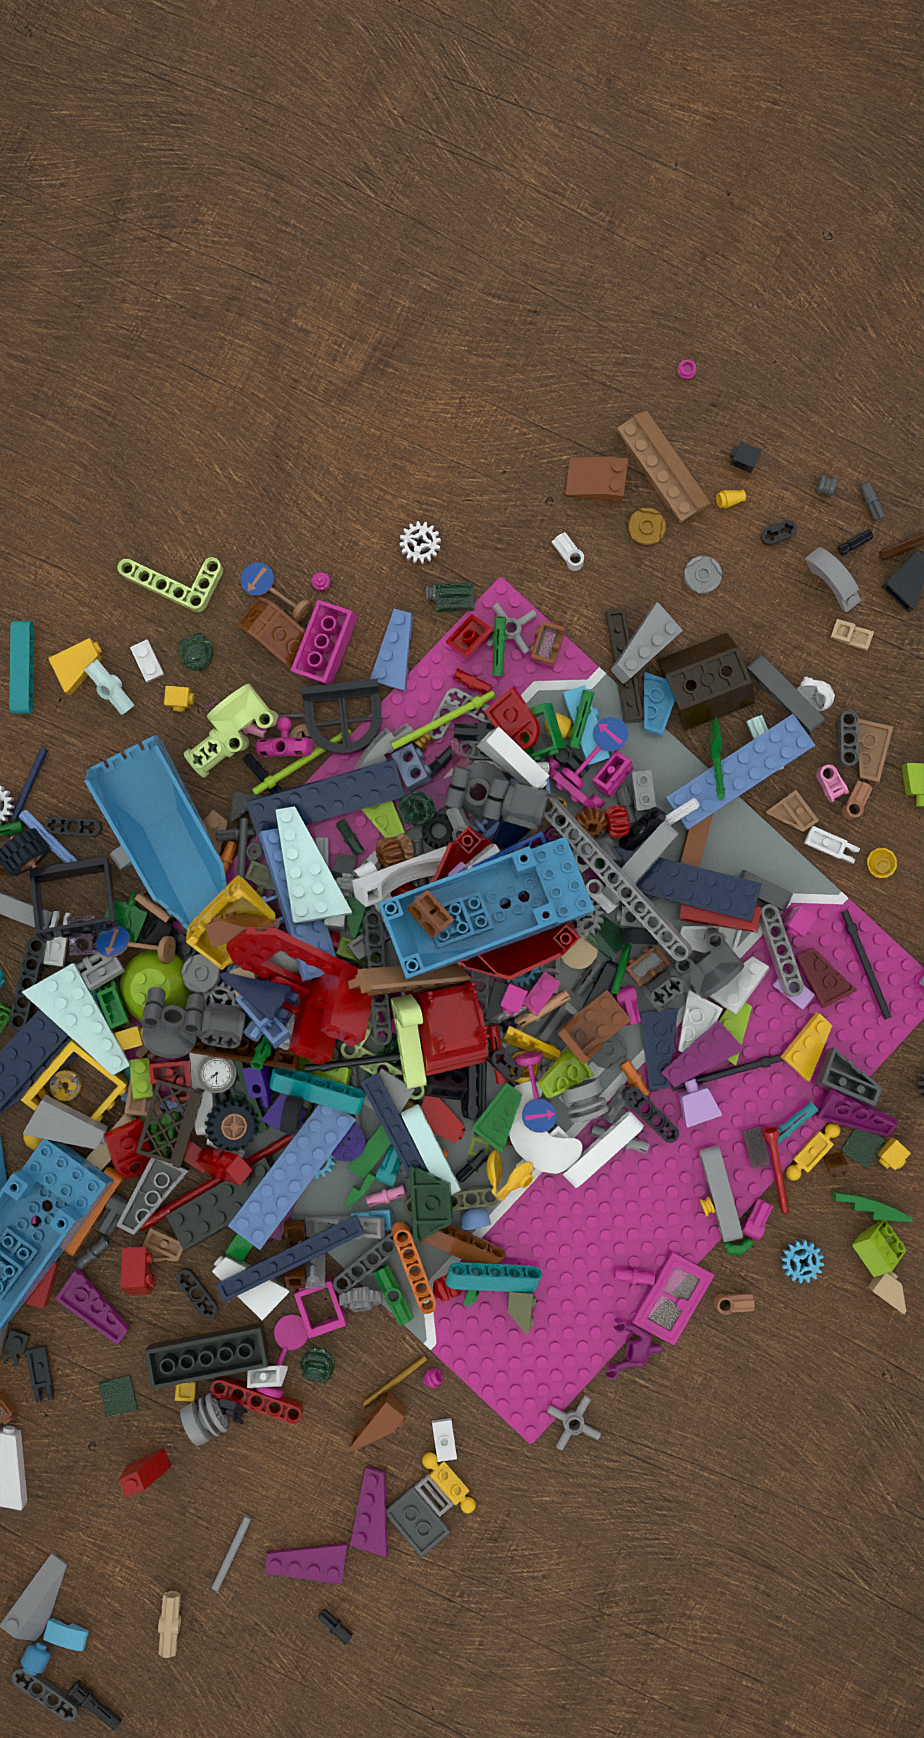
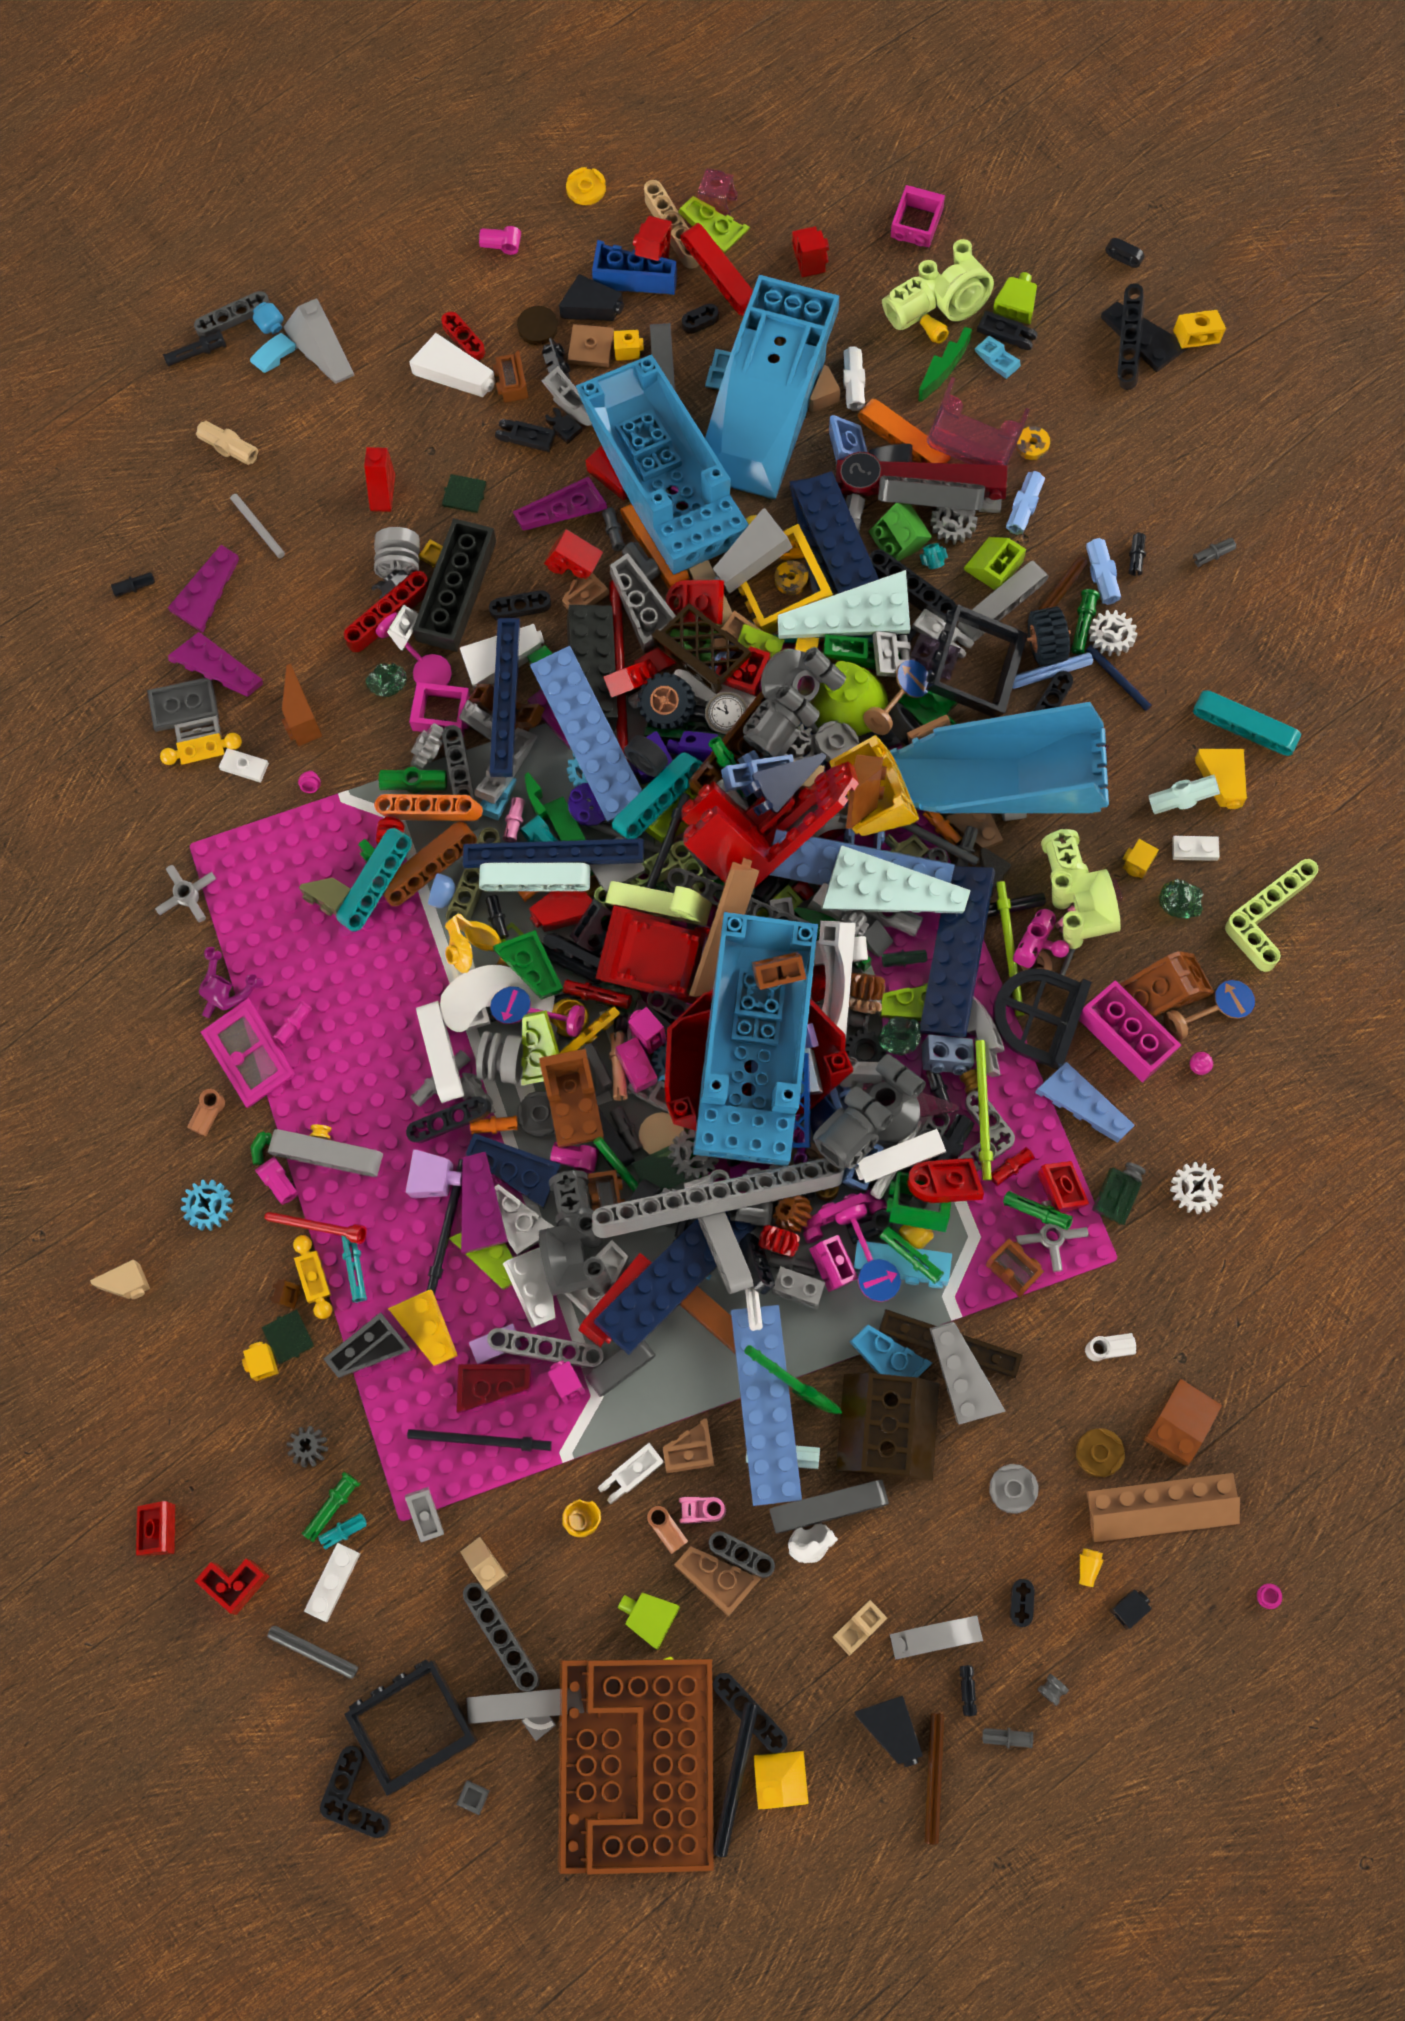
camera: 125 degrees right, 15 degrees down
pearl gold bar [362,1354,429,1408] -> none
dark green wing [409,1165,453,1243] -> none
black beam [489,1049,522,1081] -> none
clear smoke plate [741,1126,771,1169] -> none
magenta wing [816,1088,897,1137] -> none
green slope [831,1190,913,1222] -> none
lime slope [852,1220,907,1277] -> none

